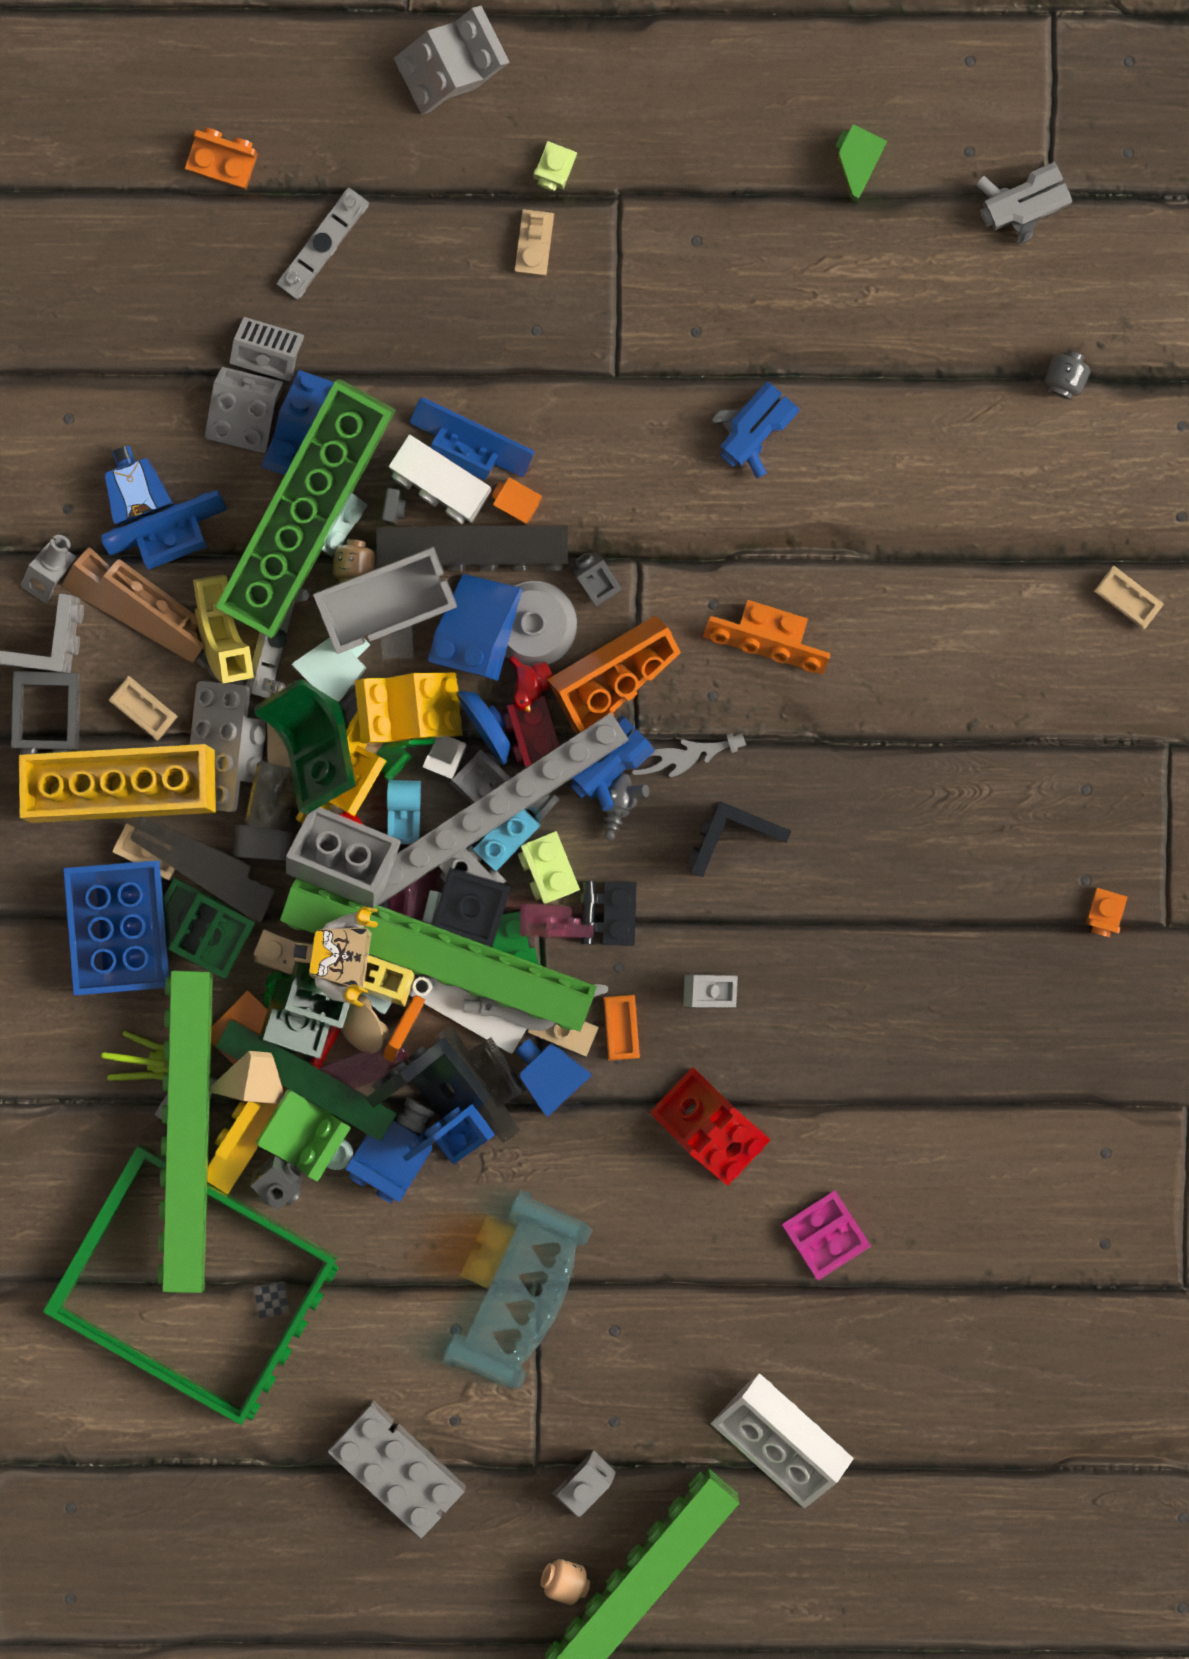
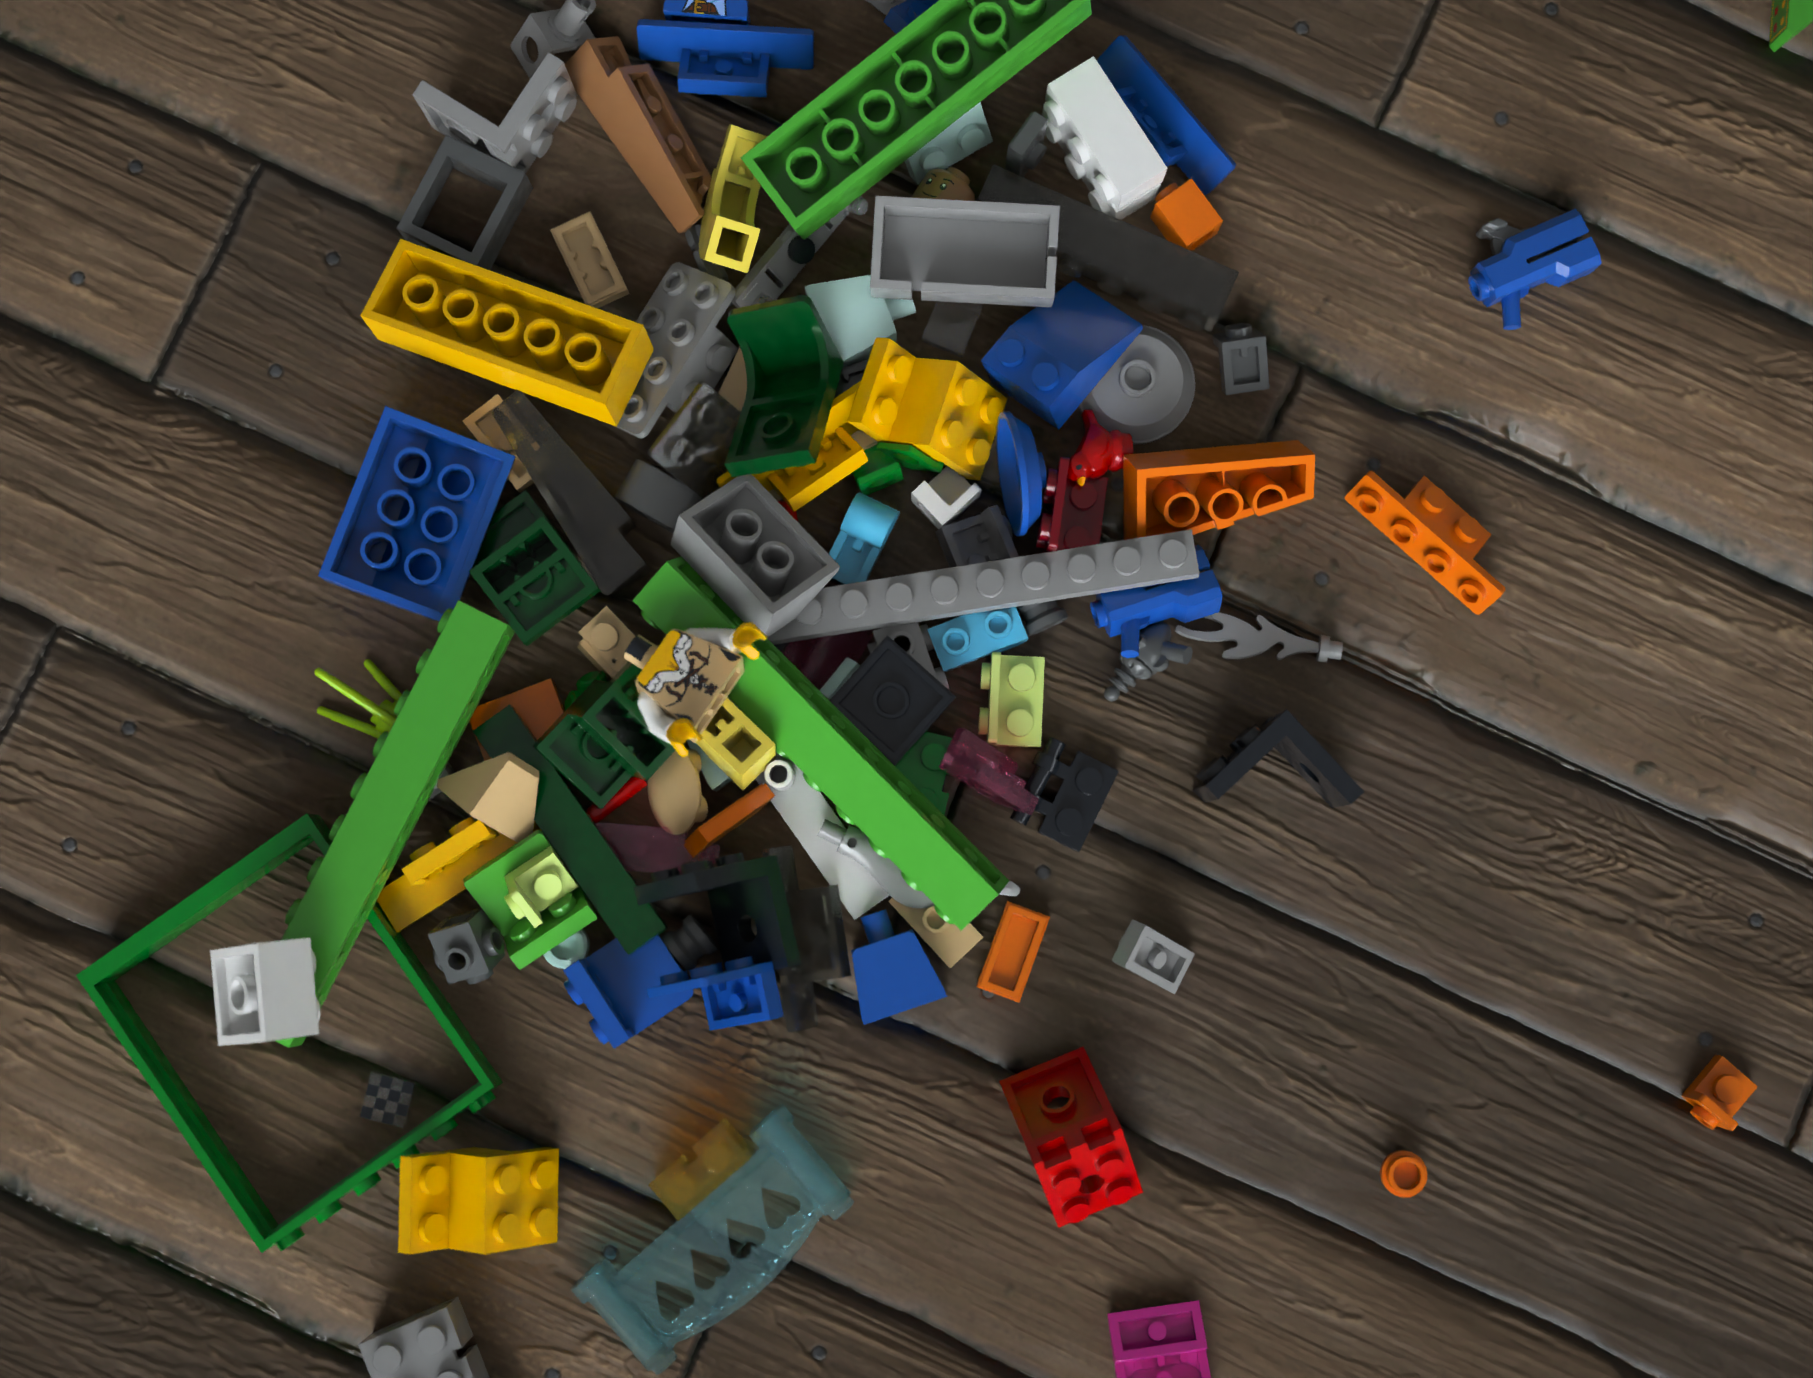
camera: 20 degrees right, 5 degrees down
none -> white slope [210,938,321,1046]
none -> yellow bracket [398,1147,559,1255]
none -> yellowish green bracket [504,846,578,928]
none -> orange plate [1380,1150,1428,1198]

